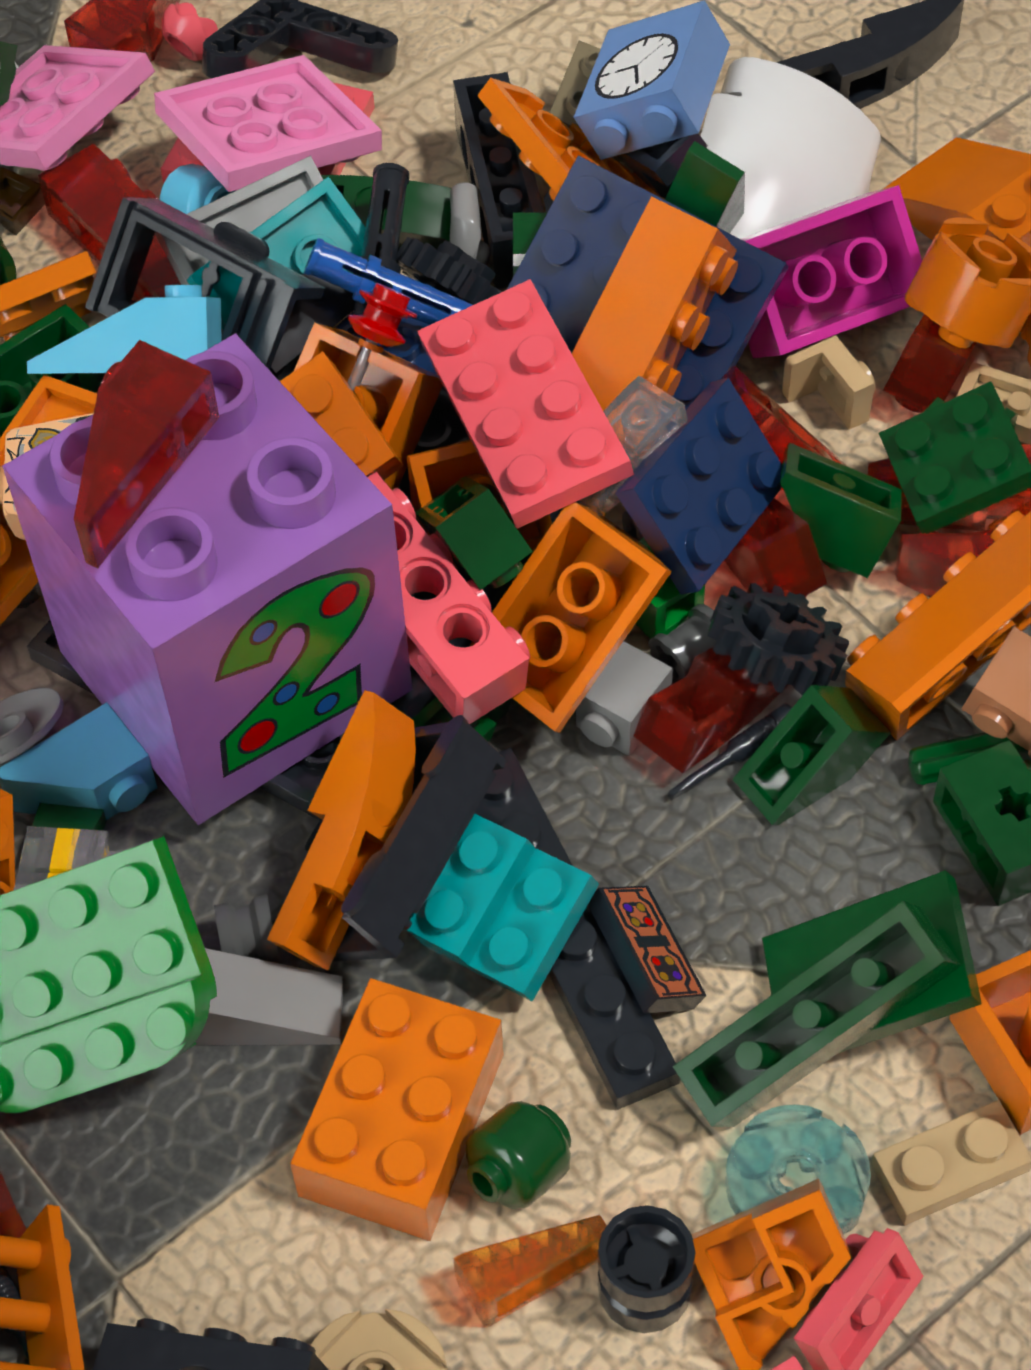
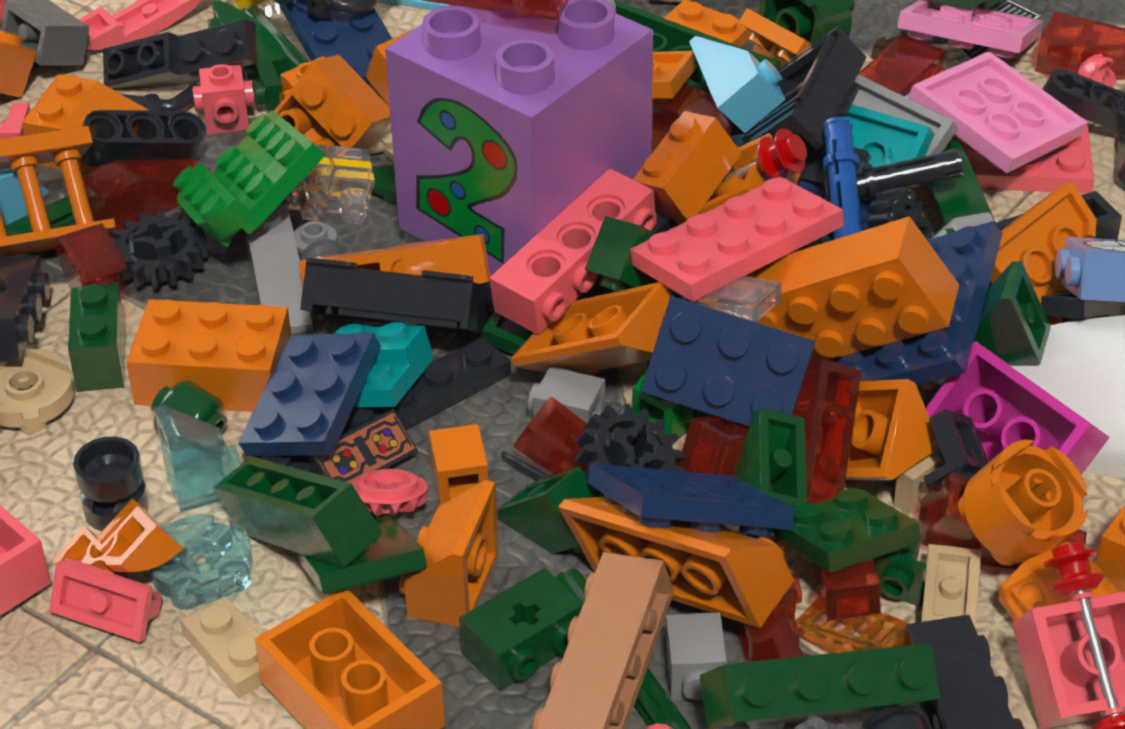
camera: 75 degrees right, 15 degrees down
clear orange slope [453,1215,607,1327] -> none
none -> clear red slope [53,223,127,293]
none -> dark green brick [68,283,126,392]
none -> black gear [107,210,208,289]
none -> clear light blue slope [154,406,242,513]
none -> dark blue plate [238,332,381,456]
none -> coral gear [351,469,428,516]
none -> orange slope [399,480,499,627]
none -> orange brick [429,424,489,506]
none -> dark blue plate [588,463,795,536]
none -> orange slope [821,379,936,480]
none -> black bracket [923,409,989,495]

